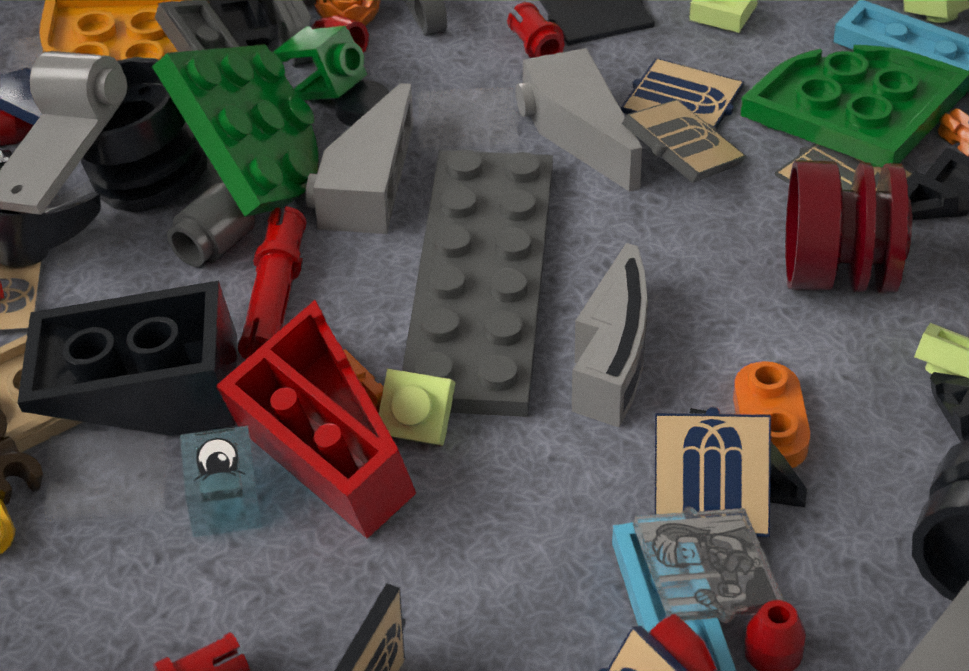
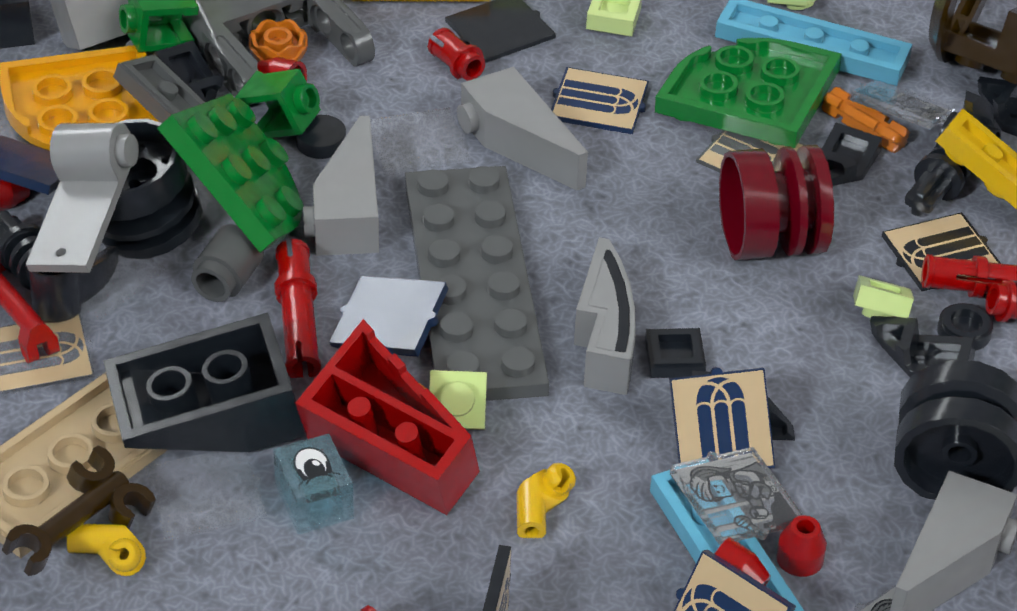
camera: 15 degrees left, 0 degrees up
piece [622,99,746,183] -> none
orange plate [733,361,810,468] -> none
none -> piece [329,276,448,357]
none -> yellow arm [517,463,576,538]
none -> black tile [645,328,706,378]

